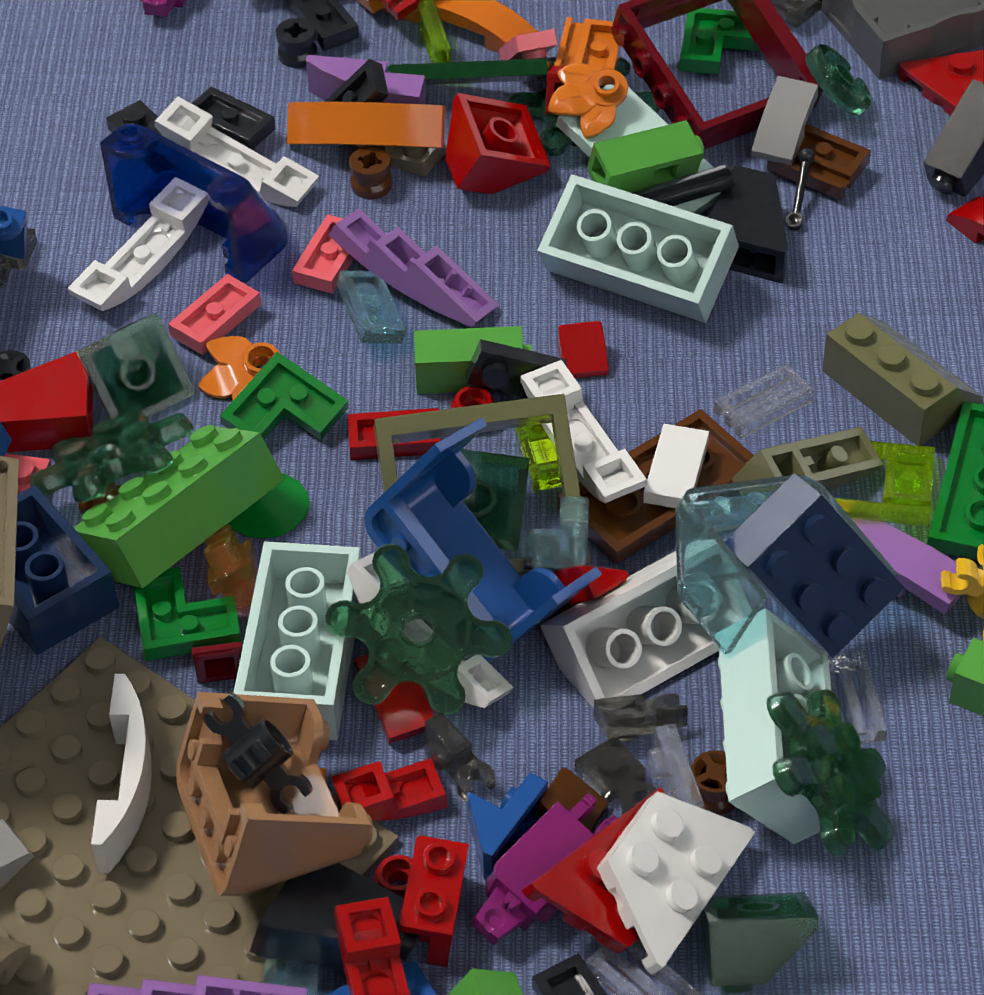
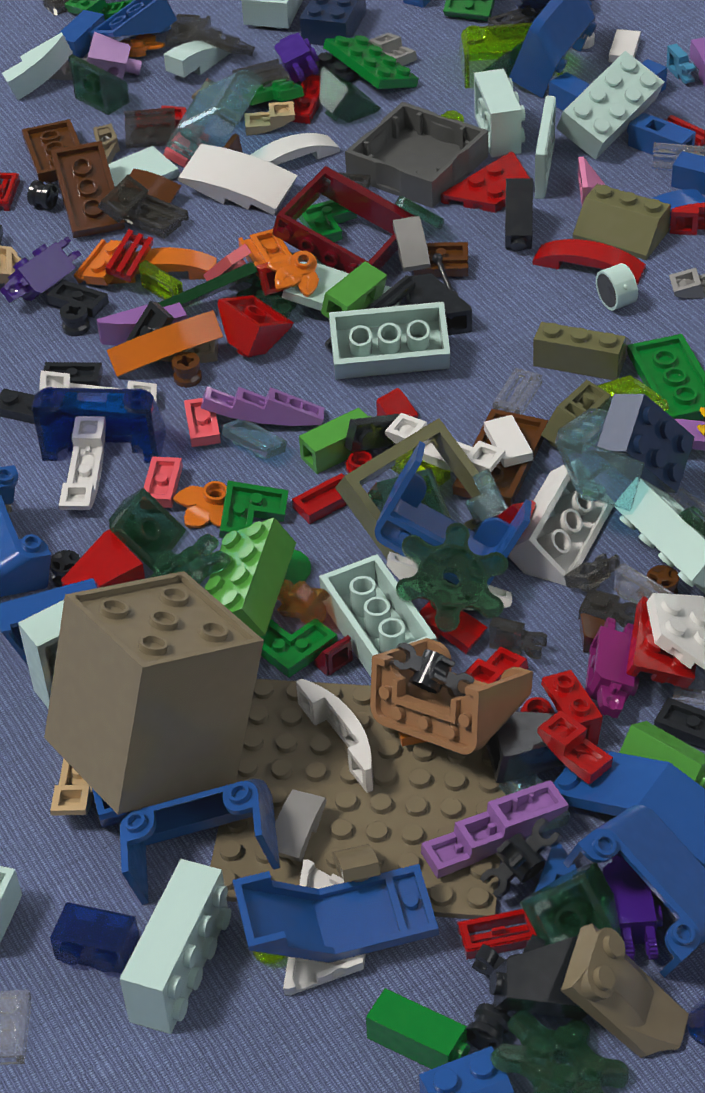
camera: 30 degrees left, 5 degrees down
blue slope [467,772,548,881] -> none

